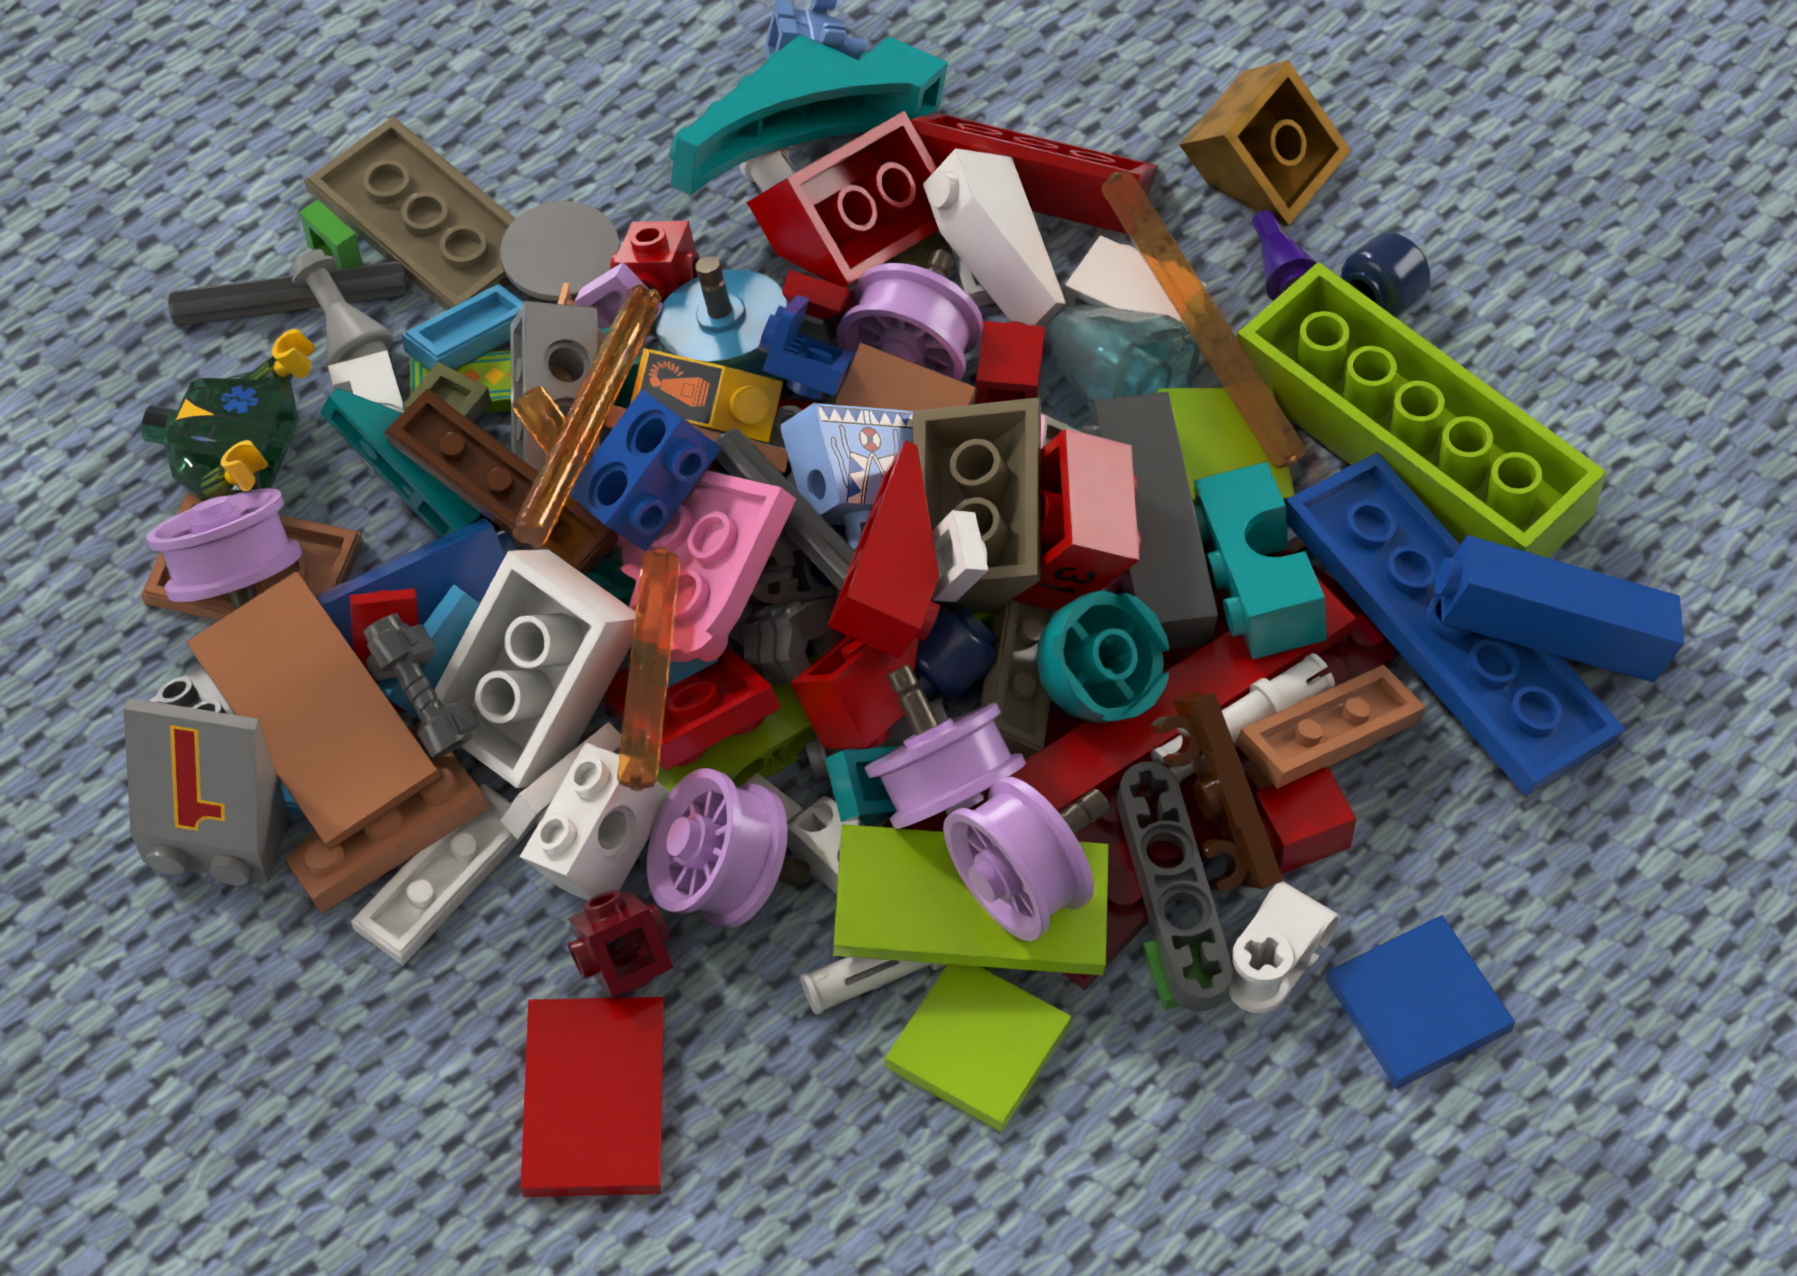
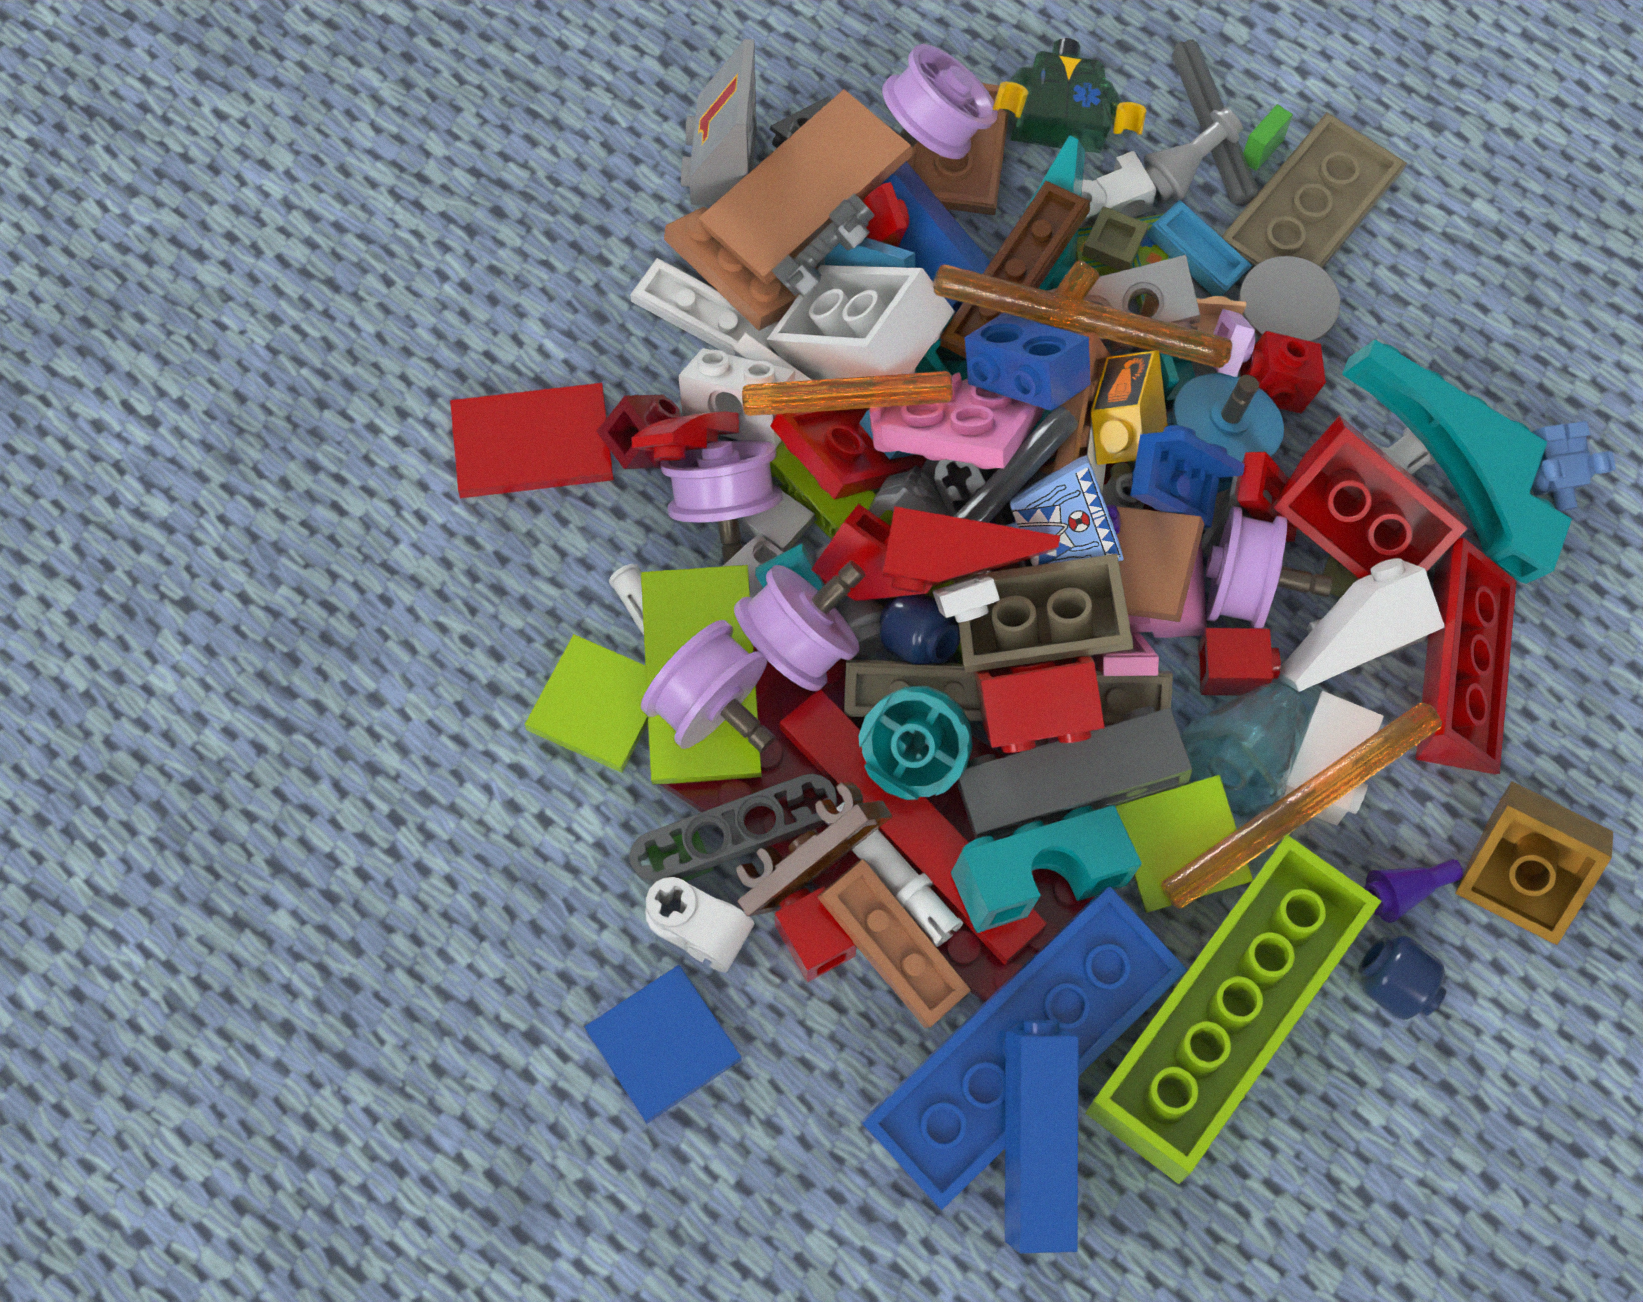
camera: 80 degrees right, 10 degrees up
none -> red slope [632,411,739,461]

